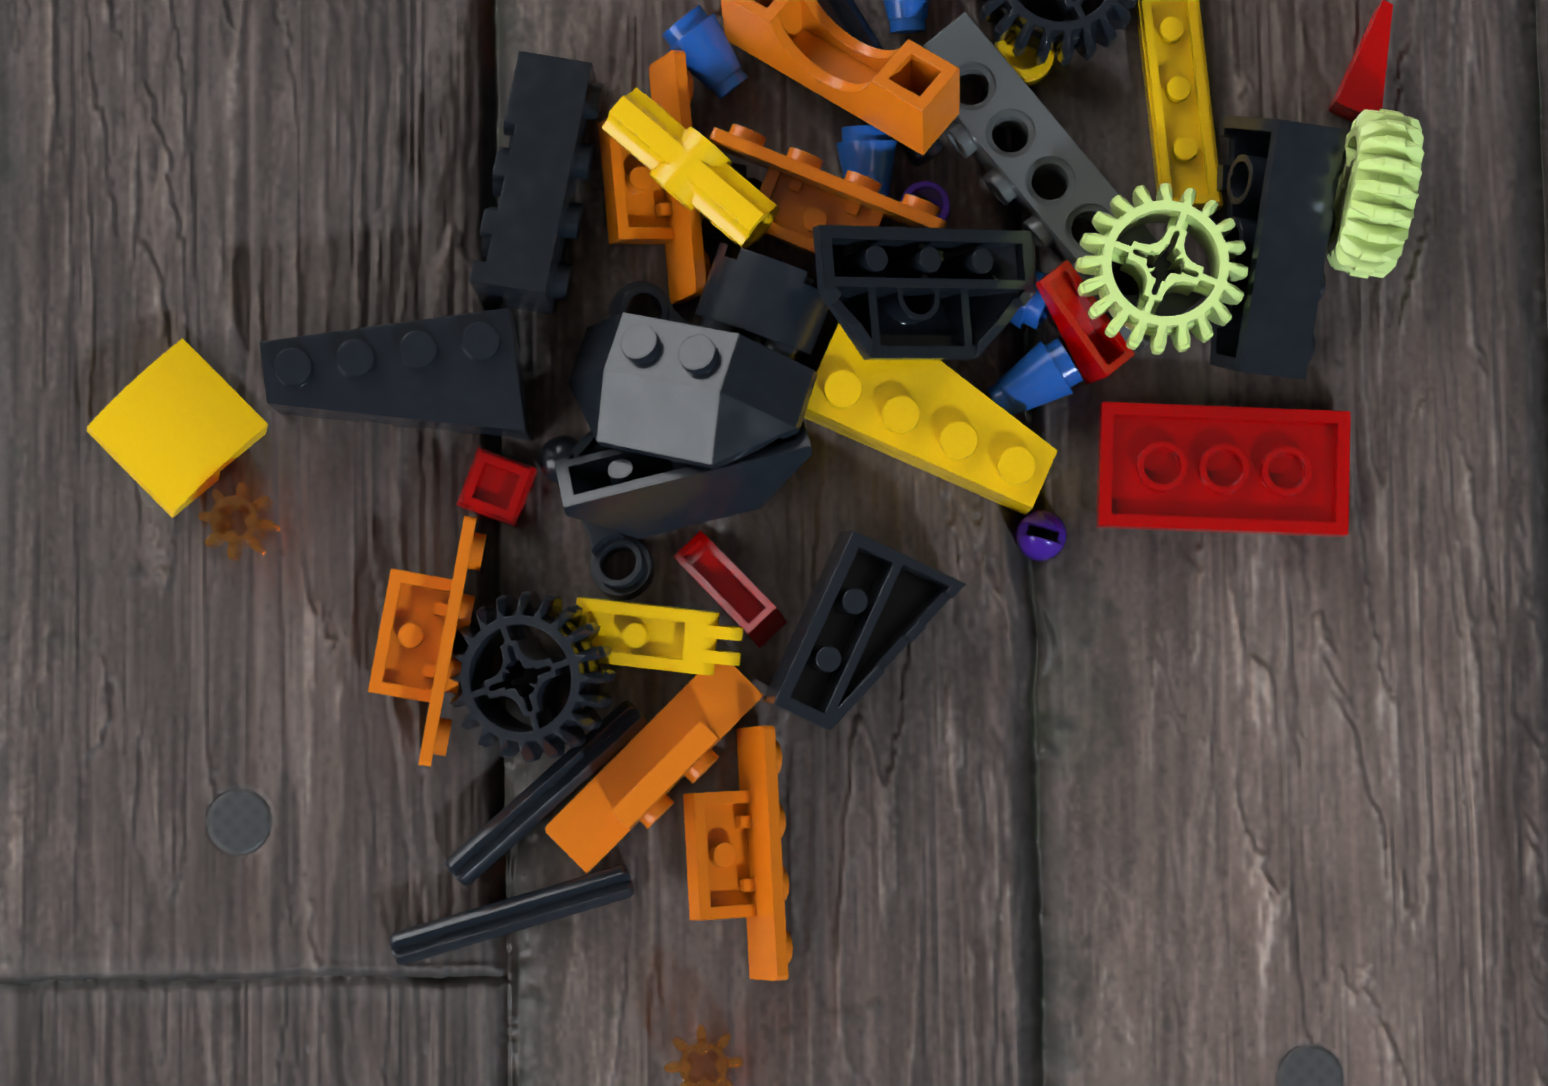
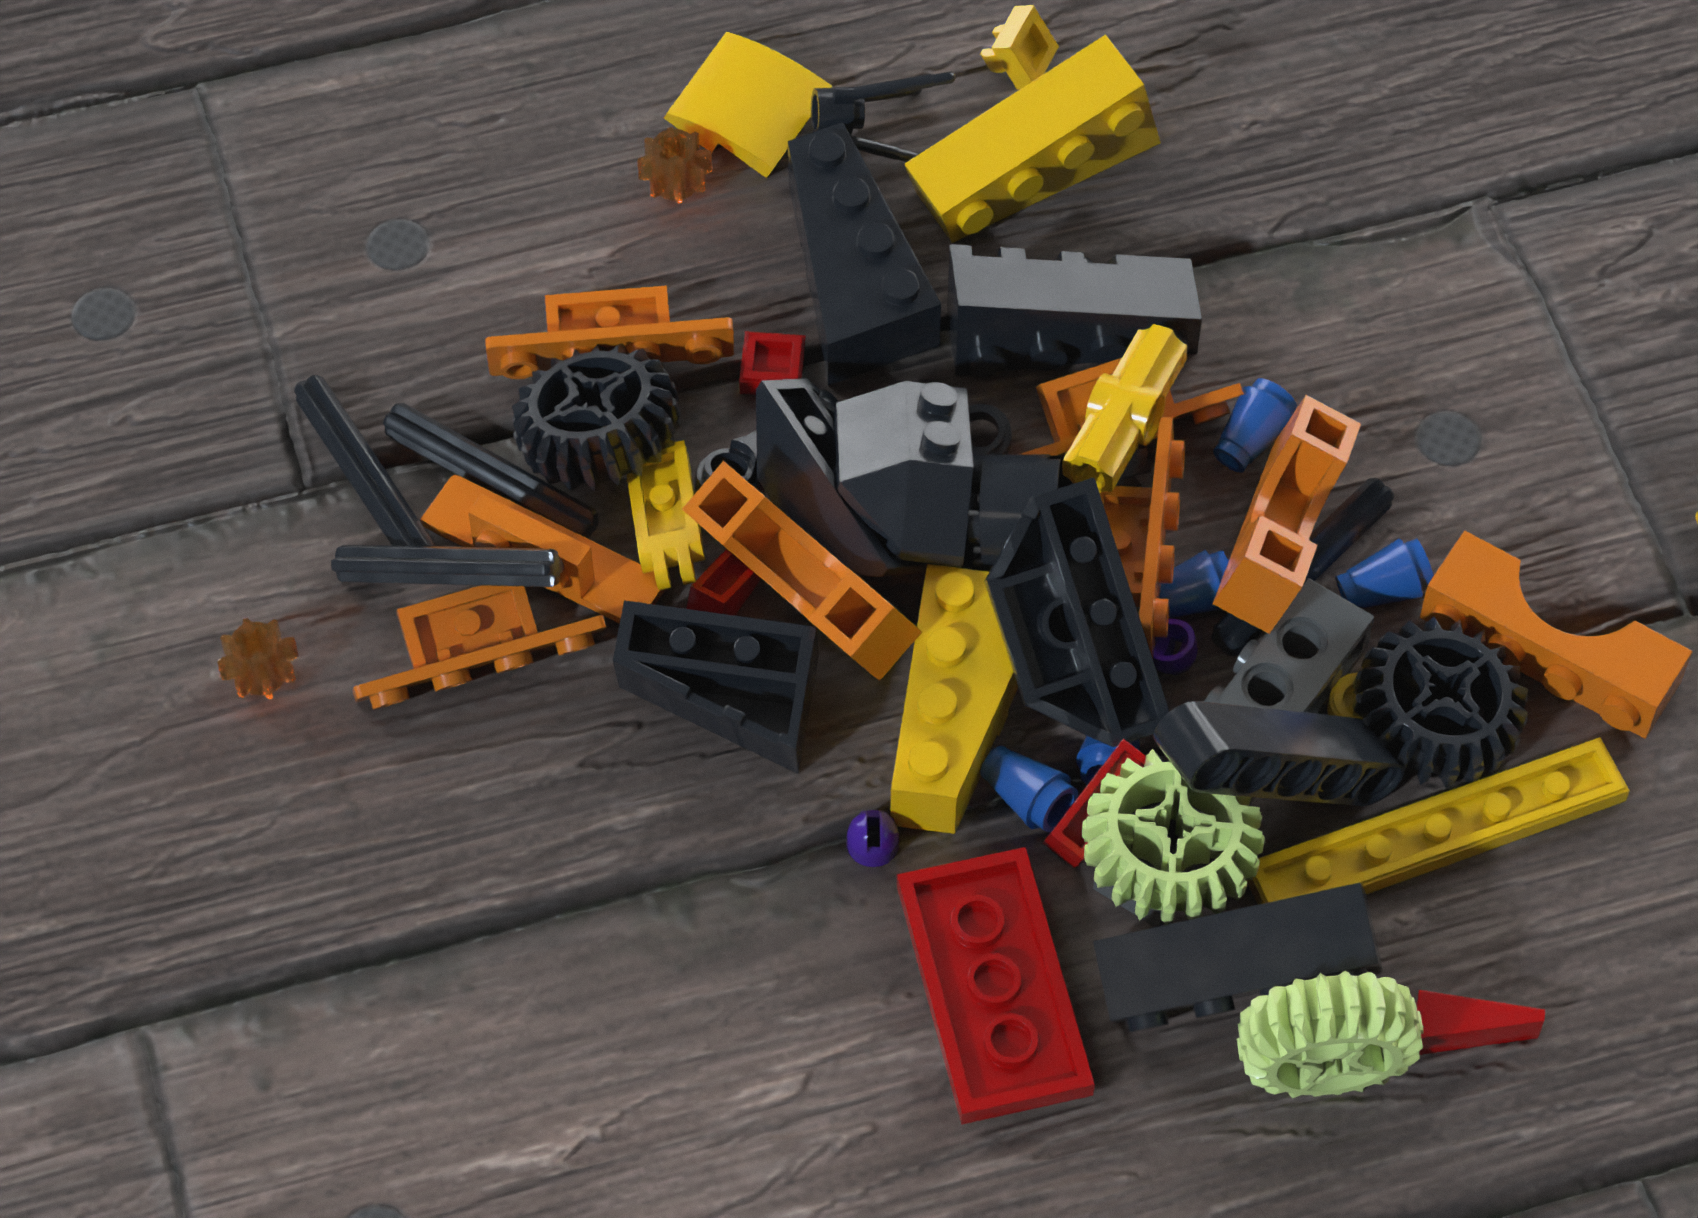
camera: 75 degrees right, 25 degrees down
none -> black axle [331,545,564,587]
none -> orange arch [682,461,922,681]
none -> black plant [811,72,956,162]
none -> yellow wedge [904,34,1161,243]
none -> yellow tile [980,5,1059,90]
none -> black beam [1153,701,1404,806]

